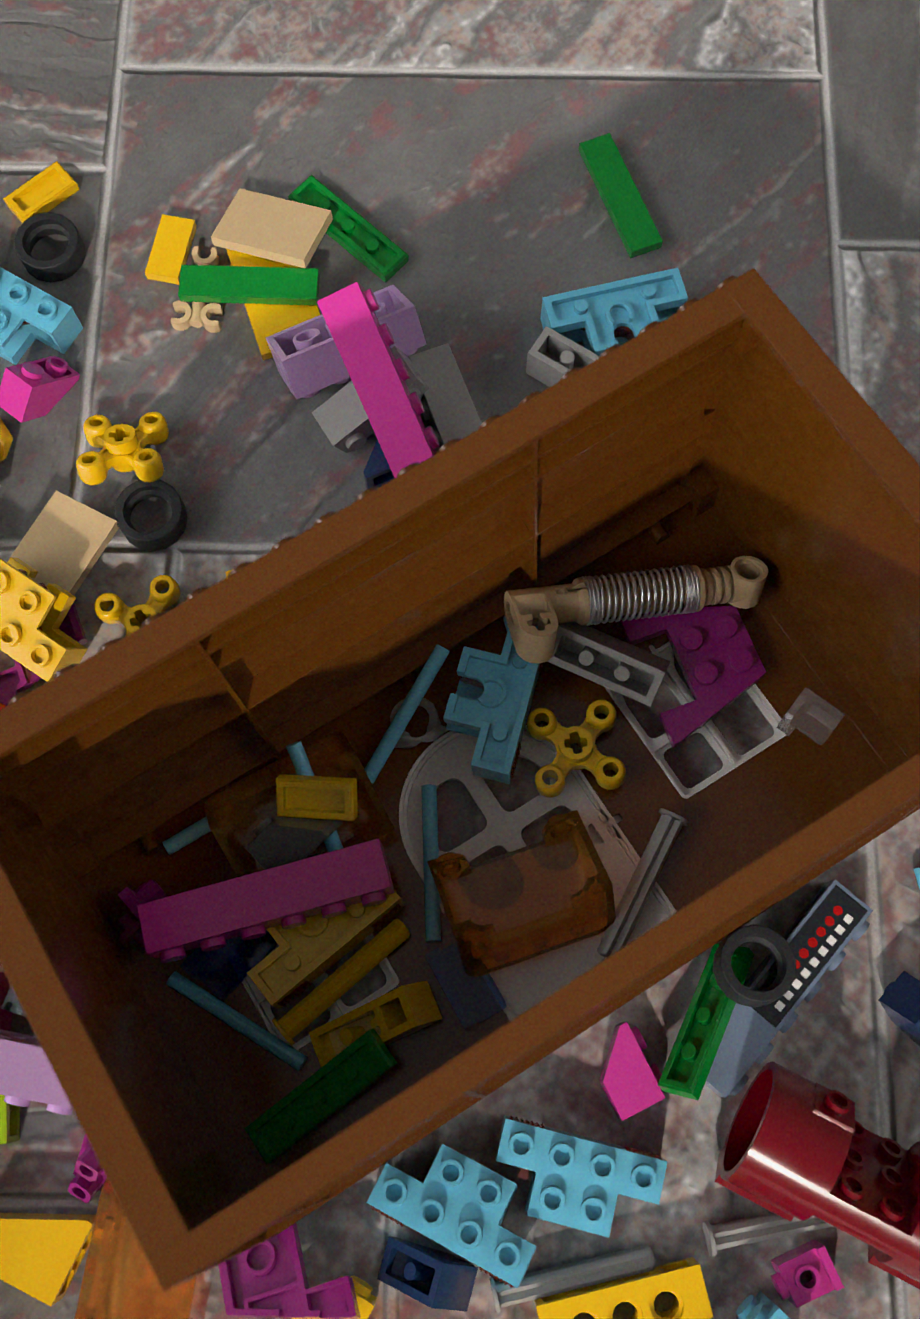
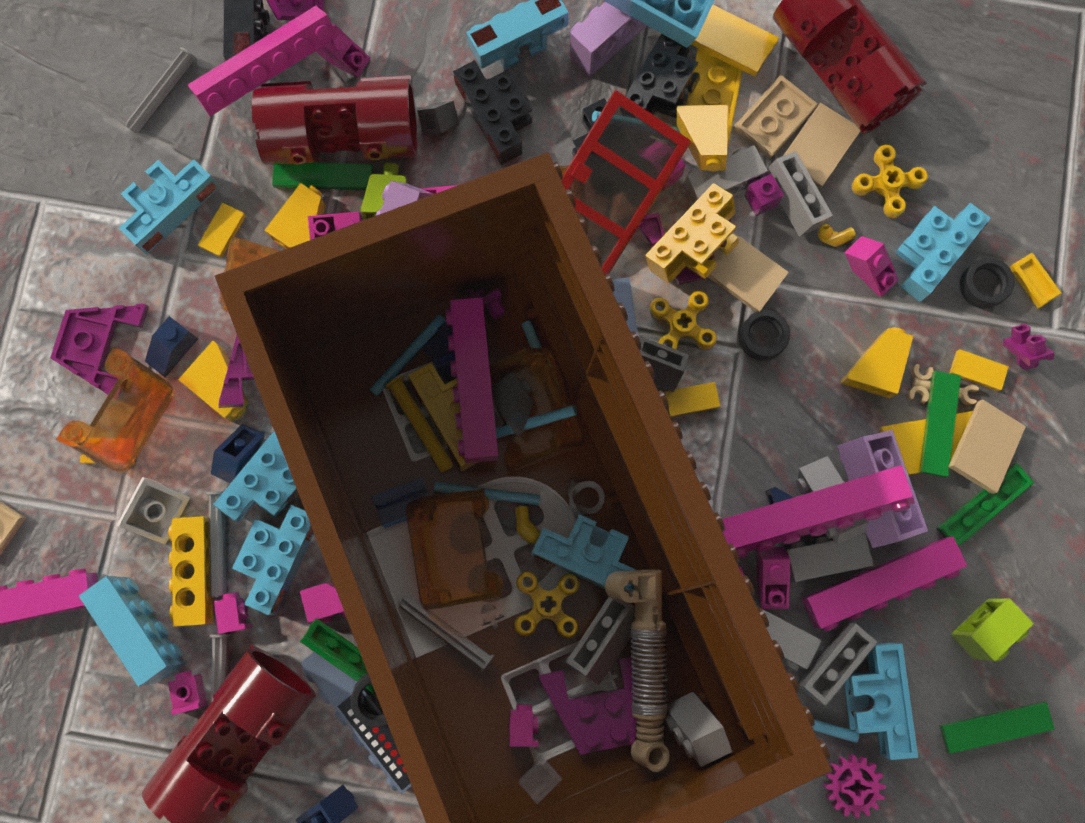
camera: 100 degrees right, 5 degrees up
yellow gear [76,412,169,486] -> none
green tile [245,1028,397,1164] -> none
yellow tile [276,774,358,821] -> none
yellow slope [308,980,442,1067] -> none
medium azure bar [360,644,450,783] -> none
none -> dark pink brick [214,592,252,634]
none -> dark pink slope [308,212,363,240]
none -> dark pink brick [509,704,538,747]
none -> yellow arm [515,506,540,544]
none -> light grey brick [664,692,732,767]
none -> dark pink brick [801,536,967,631]
none -> yellow slope [840,327,913,399]
none -> lime brick [951,598,1034,662]
none -> magenta hips [1003,324,1054,370]

